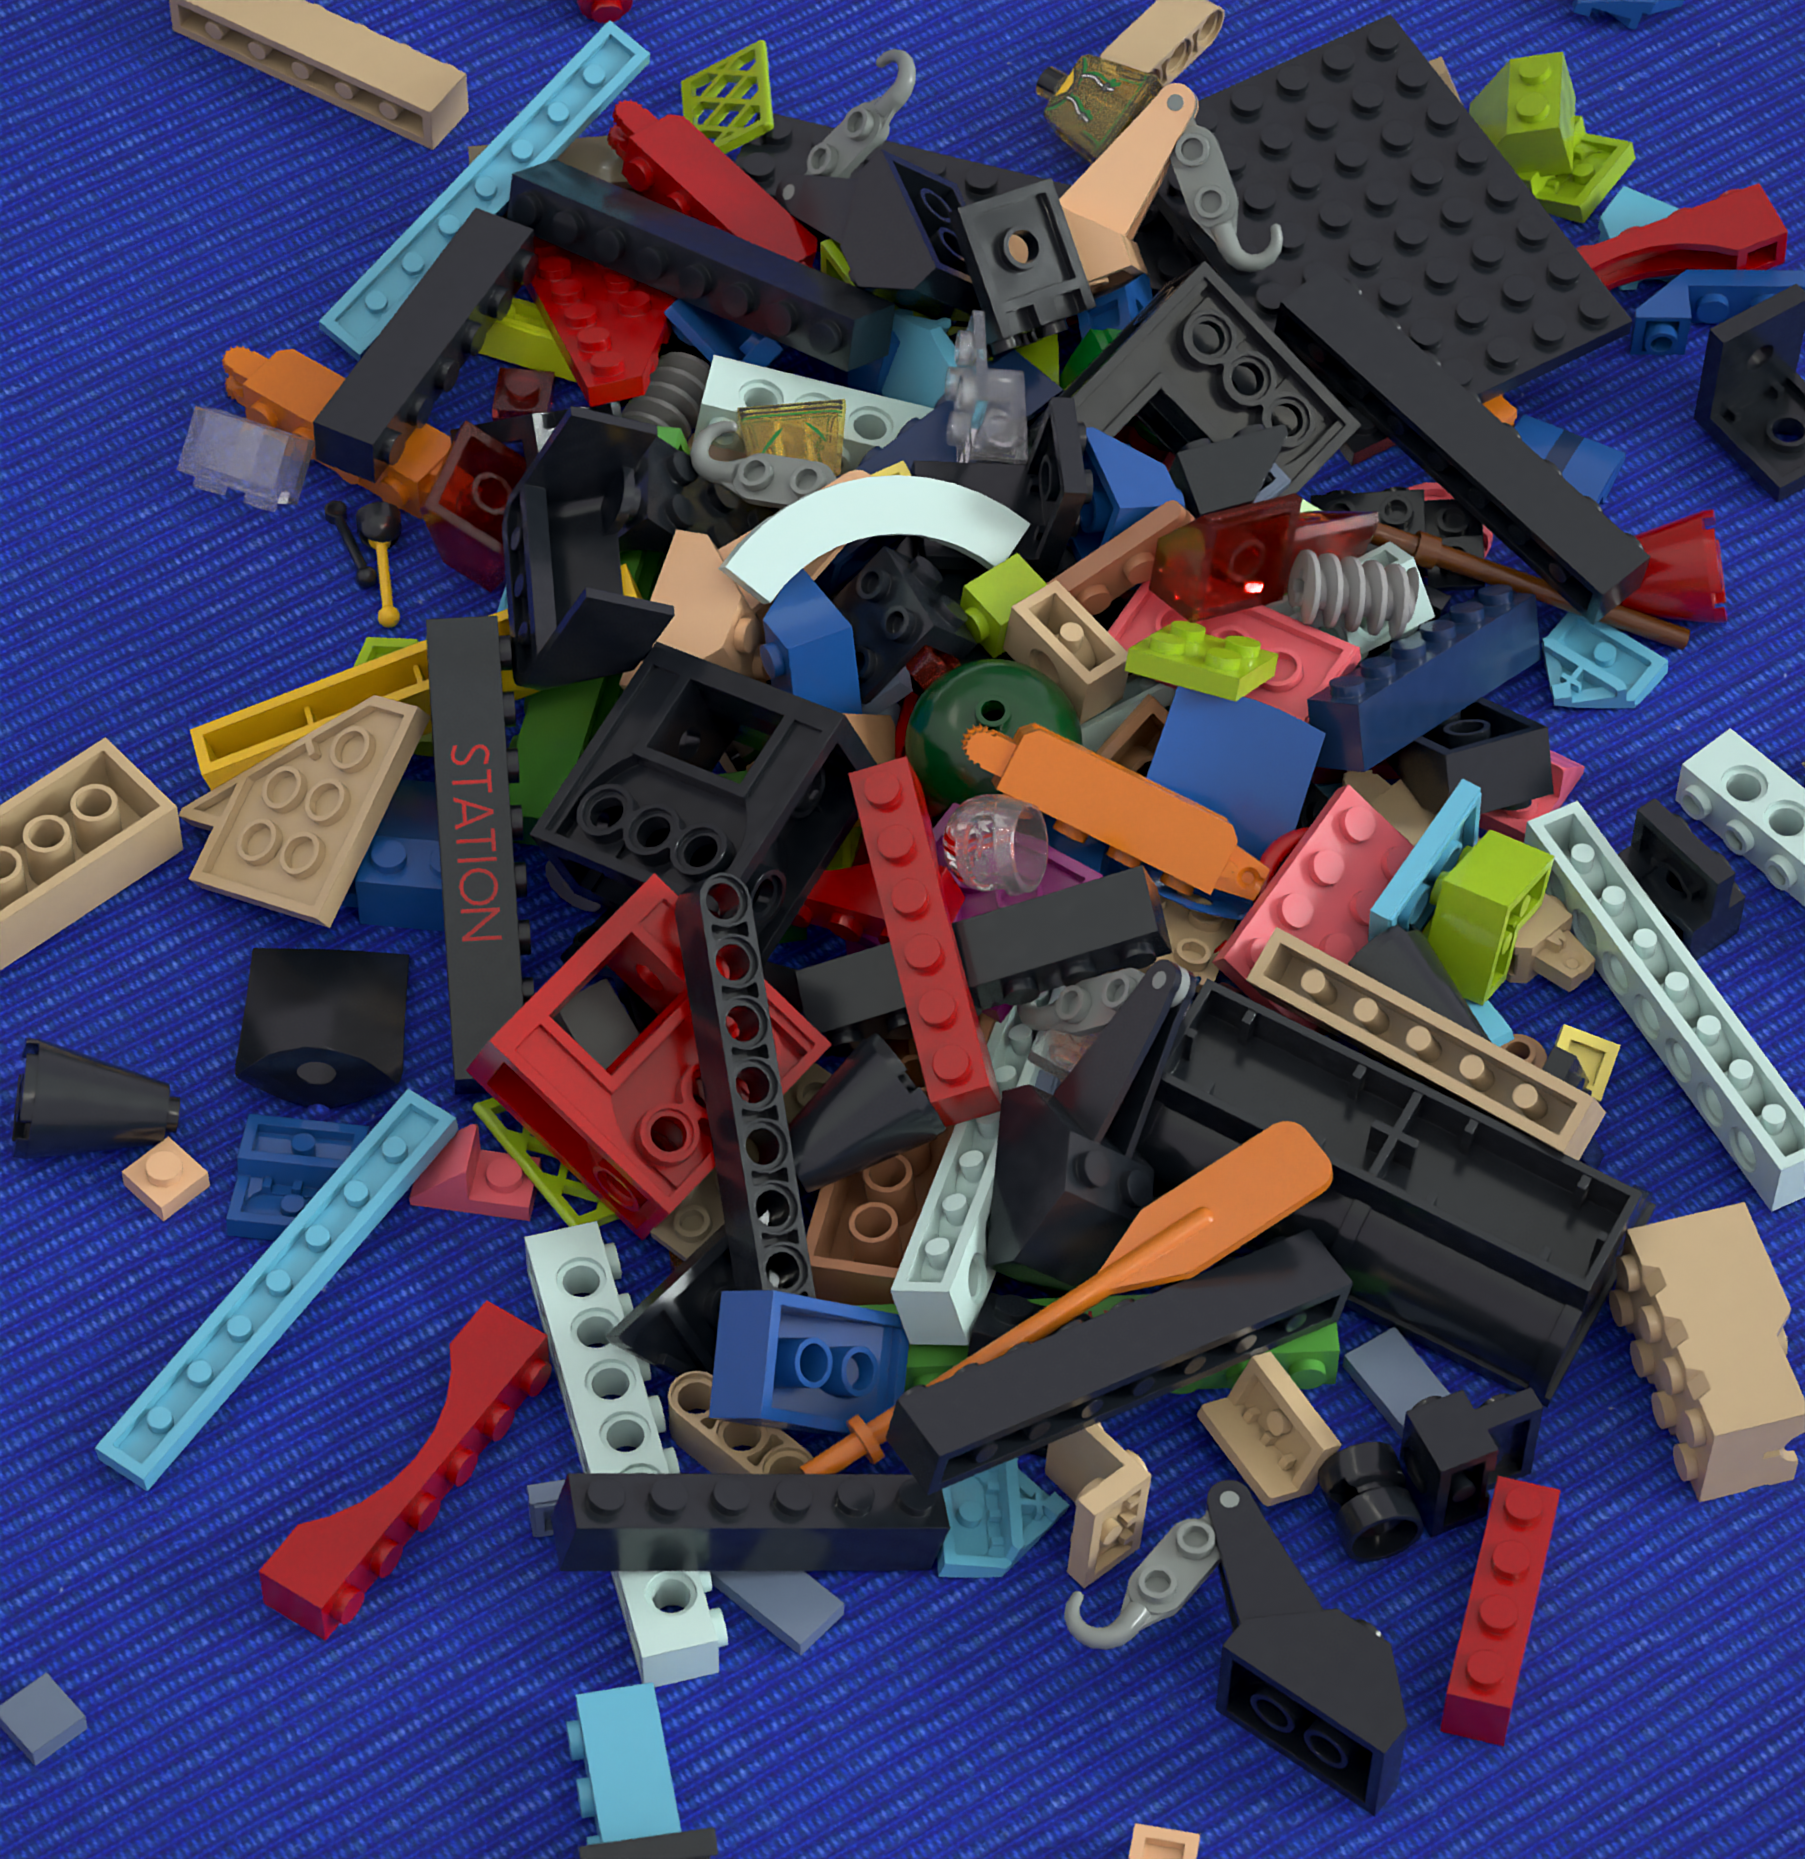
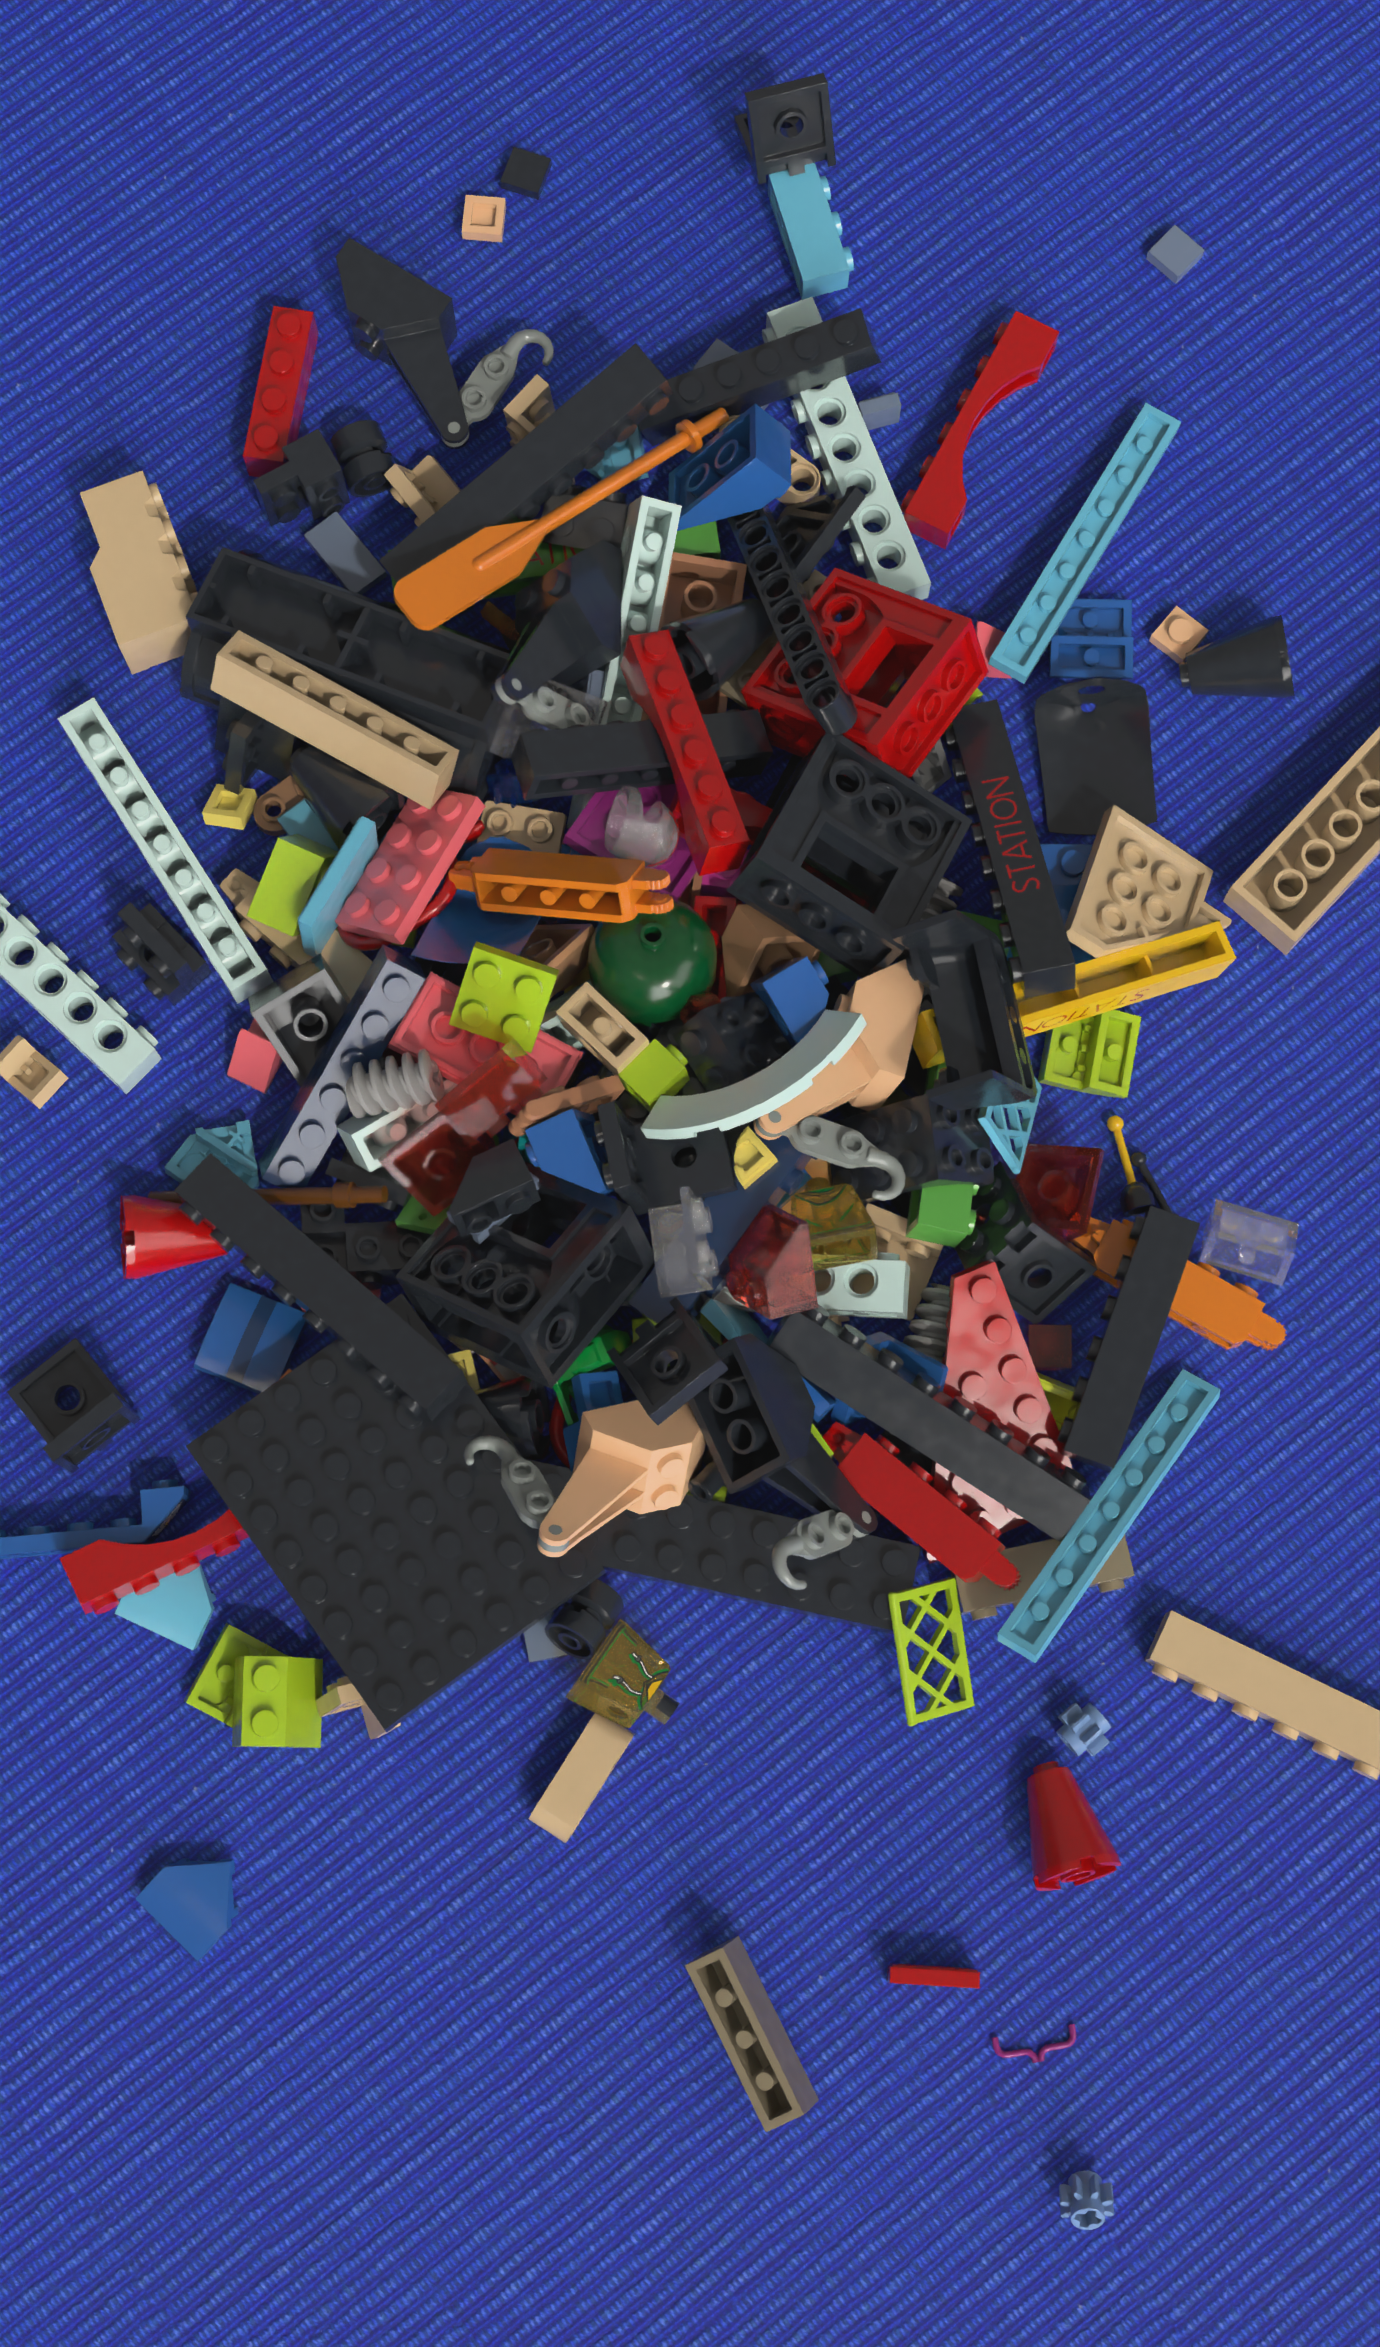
camera: 175 degrees right, 25 degrees up
none -> clear red slope [726,1204,818,1320]
none -> medium blue gear [1056,1703,1111,1757]

